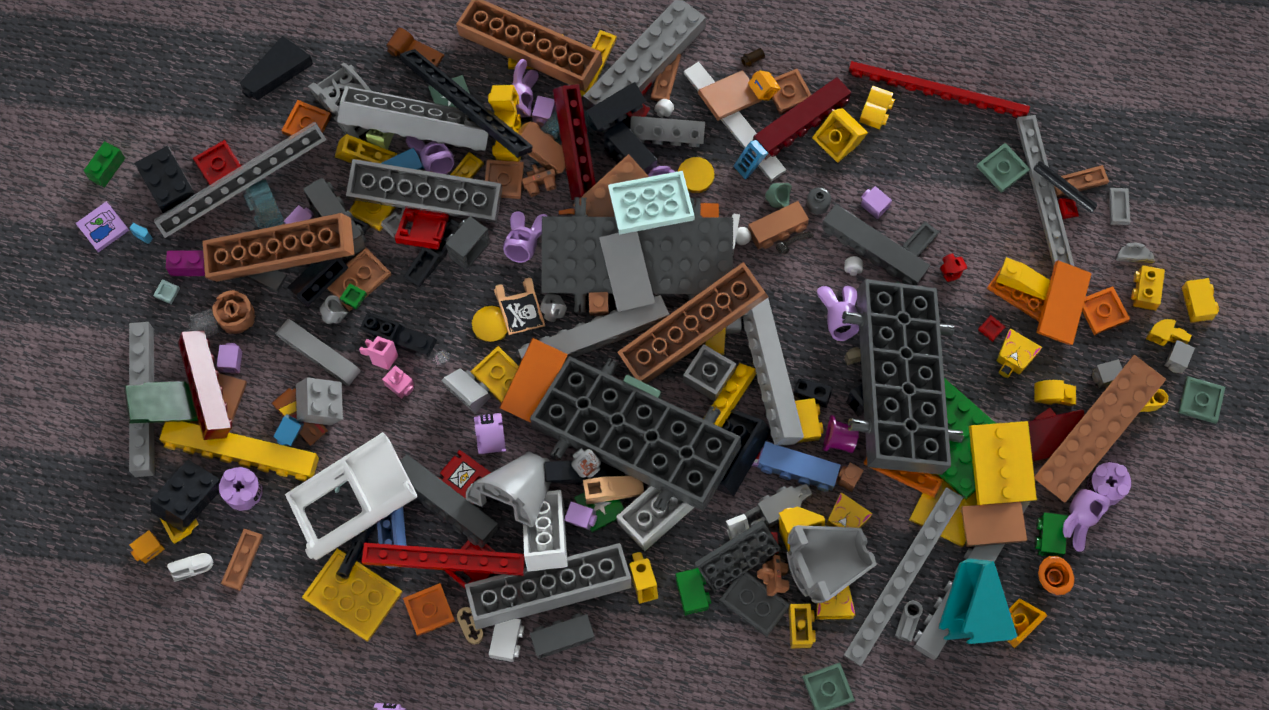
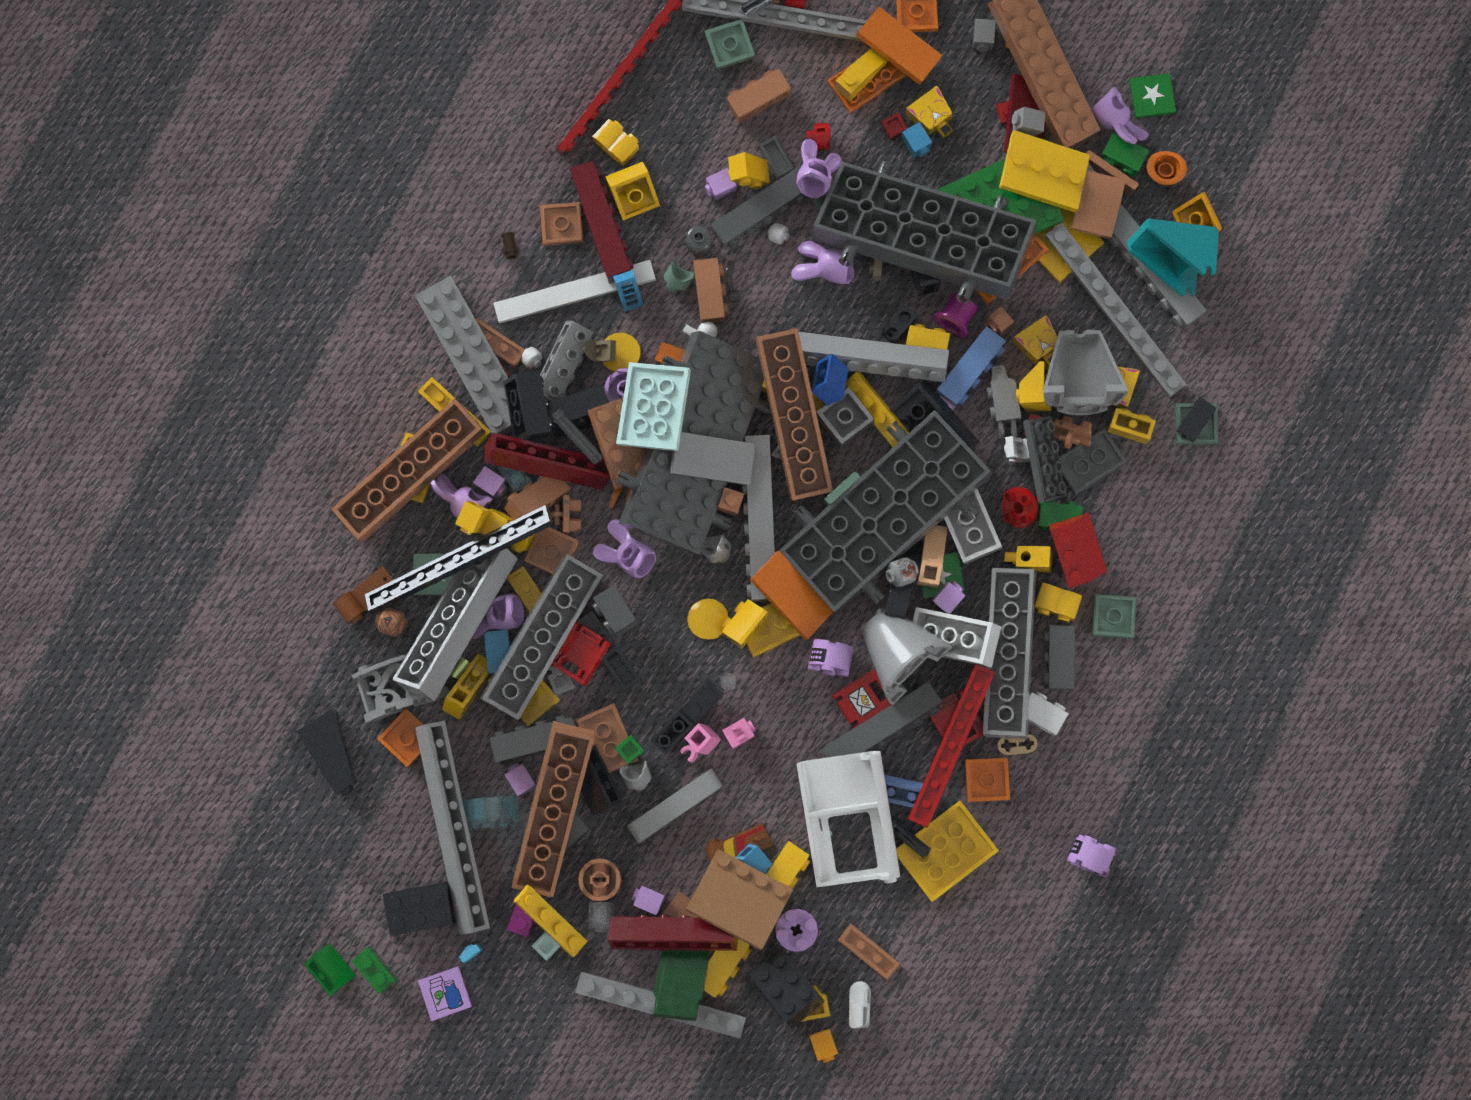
camera: 65 degrees left, 10 degrees up
red tile [193,140,241,185] -> none
light grey brick [296,377,343,425] -> none
light grey slope [441,368,491,414] -> none
flag [494,278,545,335] -> none
nougat tile [698,70,762,120] -> none
light orange brick [748,70,781,101] -> none
light grey piece [894,600,923,642] -> none
yellow brick [1034,380,1076,406] -> none
lavender brick [1087,462,1131,505] -> none
none -> green panel [304,944,356,997]
none -> nougat head [375,607,408,637]
none -> yellow plate [513,885,587,957]
none -> dark grey axle [550,409,603,464]
none -> dark tan plate [583,340,616,362]
none -> medium nougat slope [686,849,793,951]
none -> yellow slope [721,599,768,650]
none -> nougat brick [727,69,791,124]
none -> yellow brick [728,152,770,190]
none -> lavender piece [796,139,842,198]
none -> blue brick [811,354,849,406]
none -> dark azure brick [901,122,932,158]
none -> red plate [1002,487,1040,528]
none -> light grey brick [1012,107,1045,136]
none -> yellow brick [1034,583,1082,623]
none -> red slope [1049,512,1107,588]
none -> nougat tile [1086,150,1139,196]
none -> sand green tile [1092,594,1136,639]
none -> green tile [1129,73,1176,119]
none -> black tile [1176,397,1217,442]

